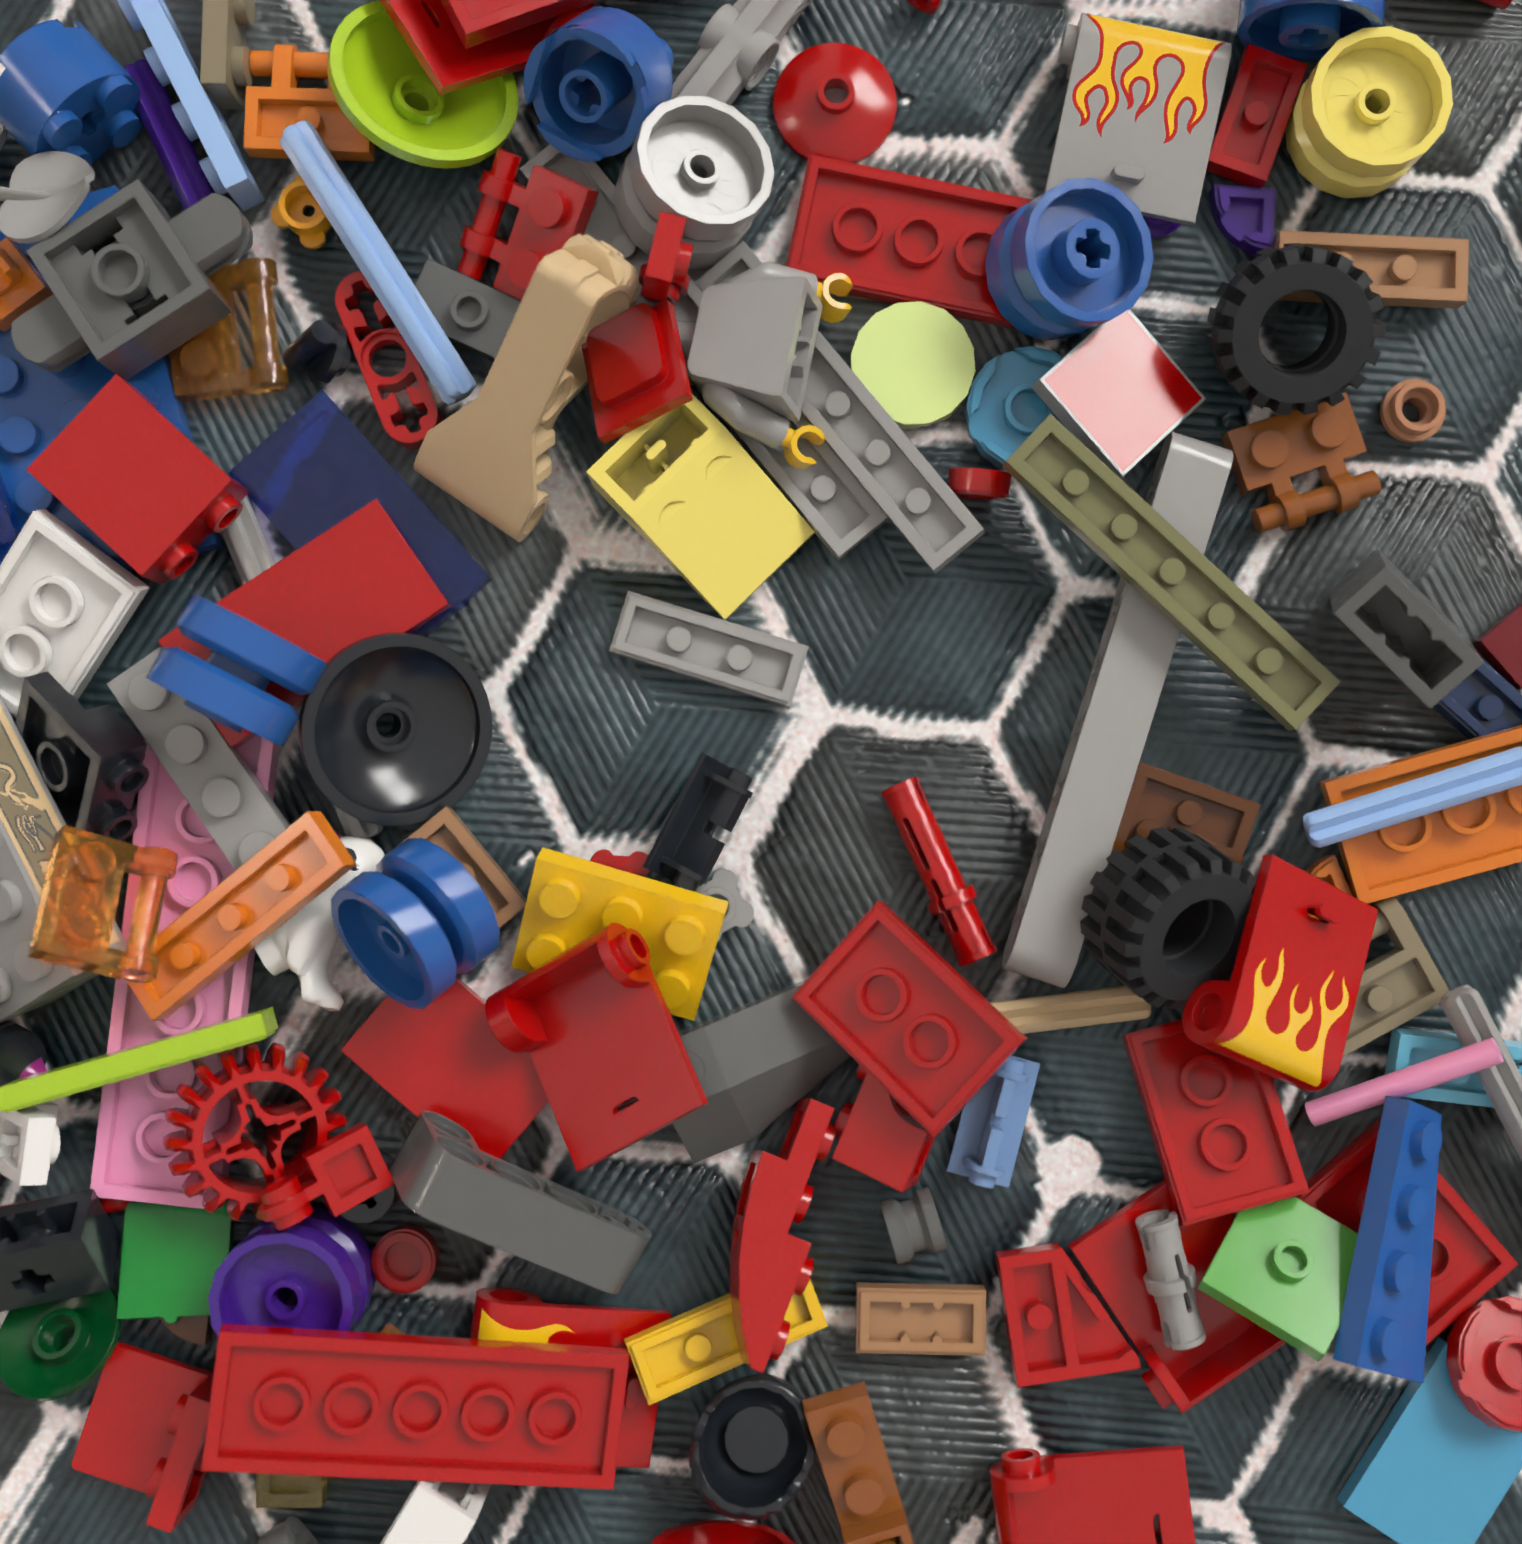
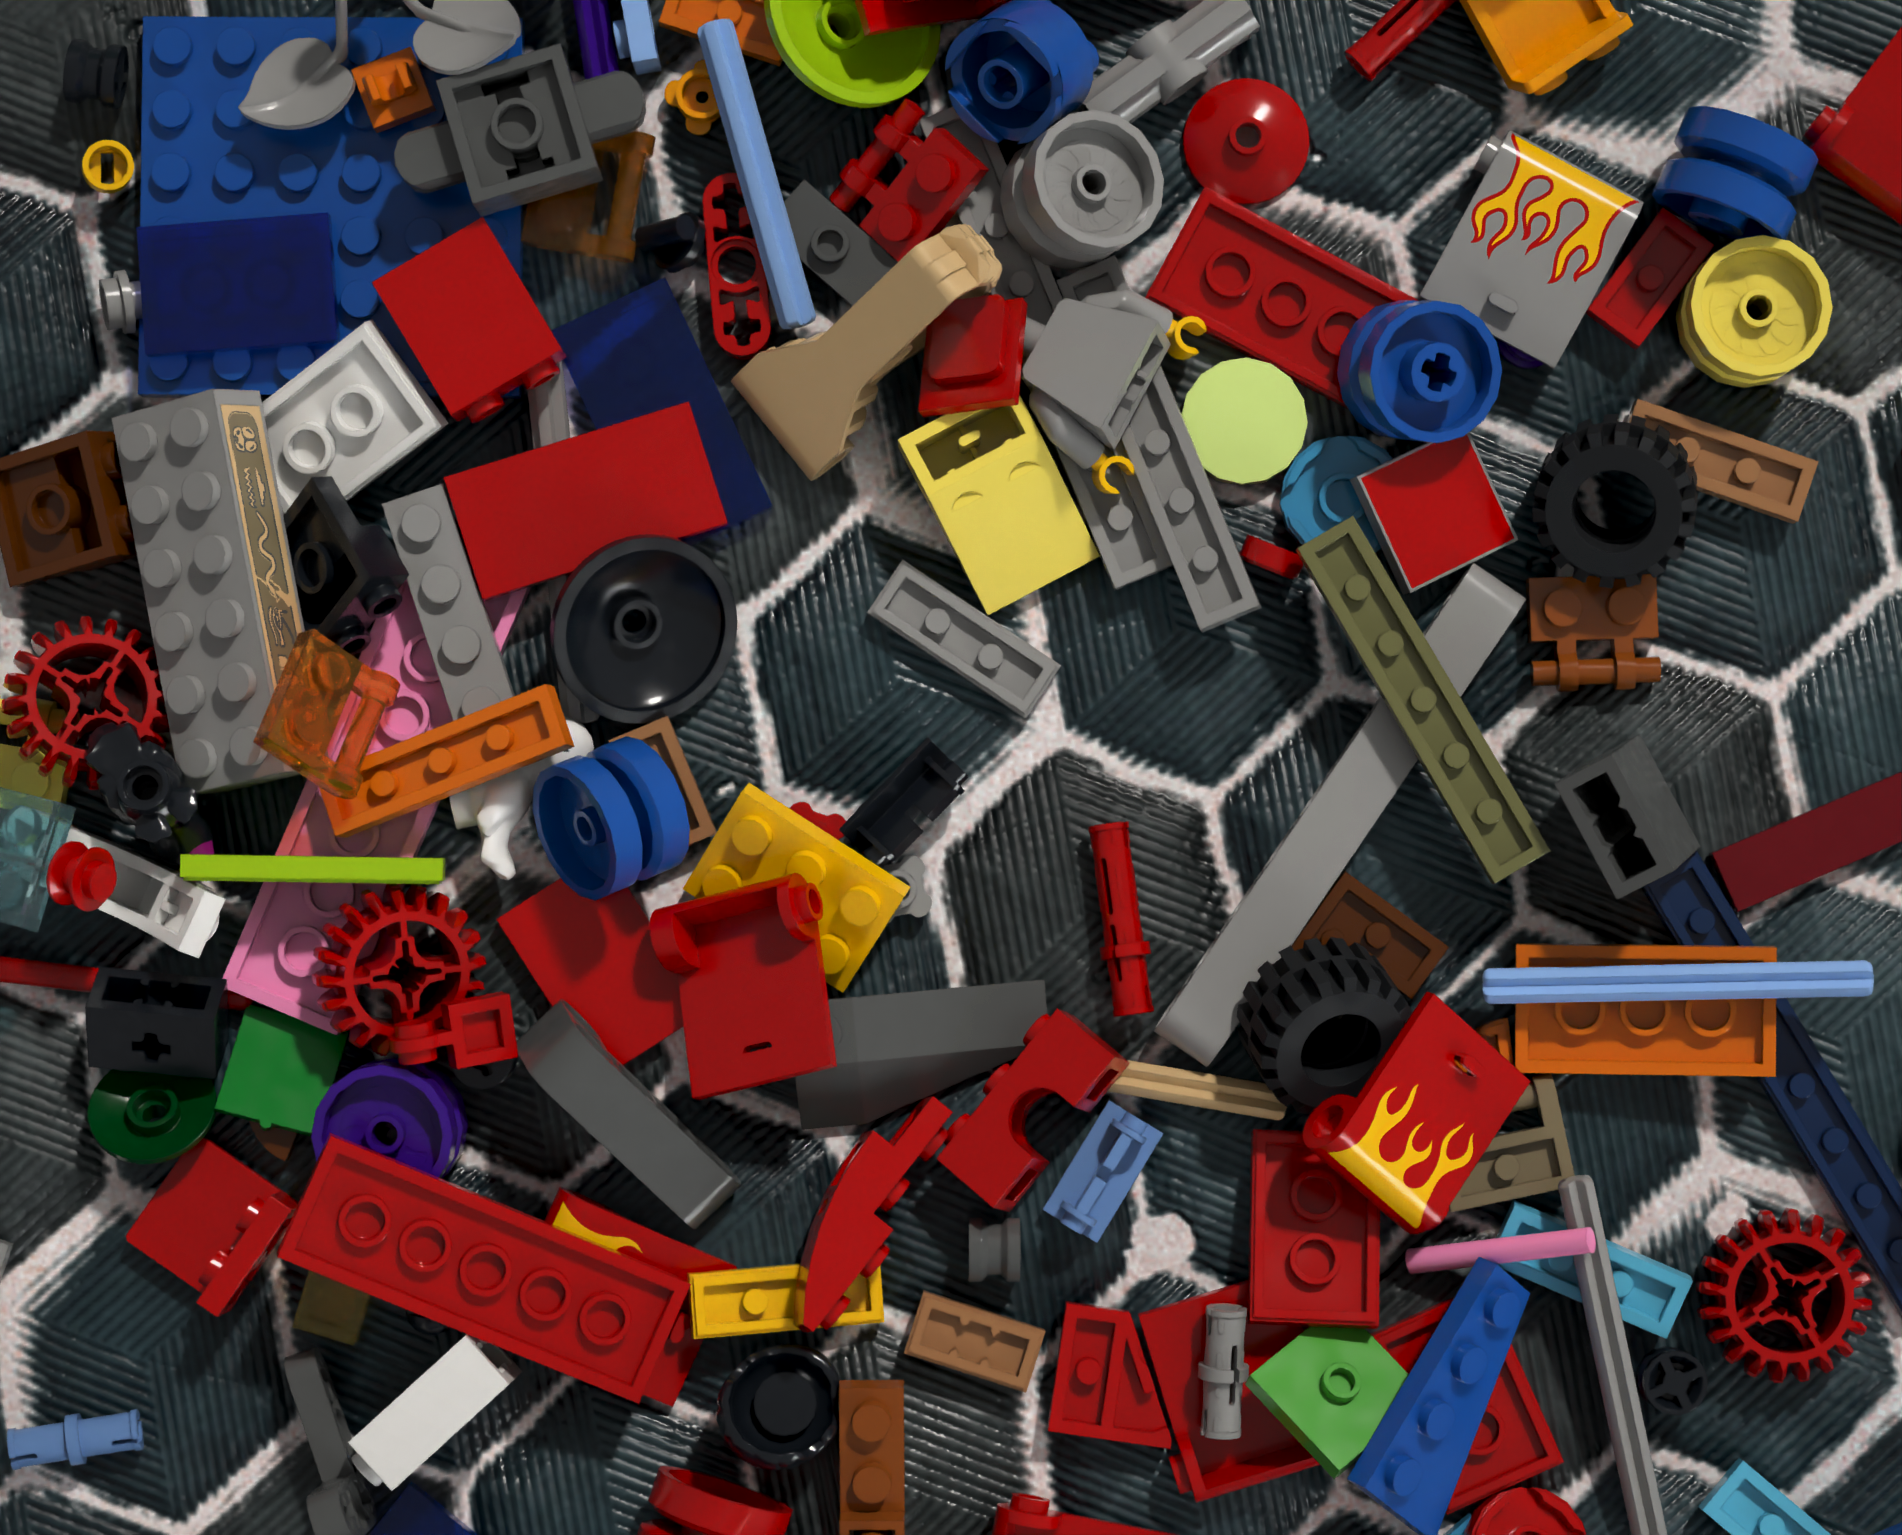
camera: 20 degrees right, 0 degrees up
blue wheel [146,594,328,747] -> none
red tile [371,1224,439,1294] -> none
red plate [638,211,693,306] -> none
red tile [792,901,1027,1137] -> none
dark purple tile [1209,184,1277,255] -> none
nougat plate [1380,379,1446,443] -> none

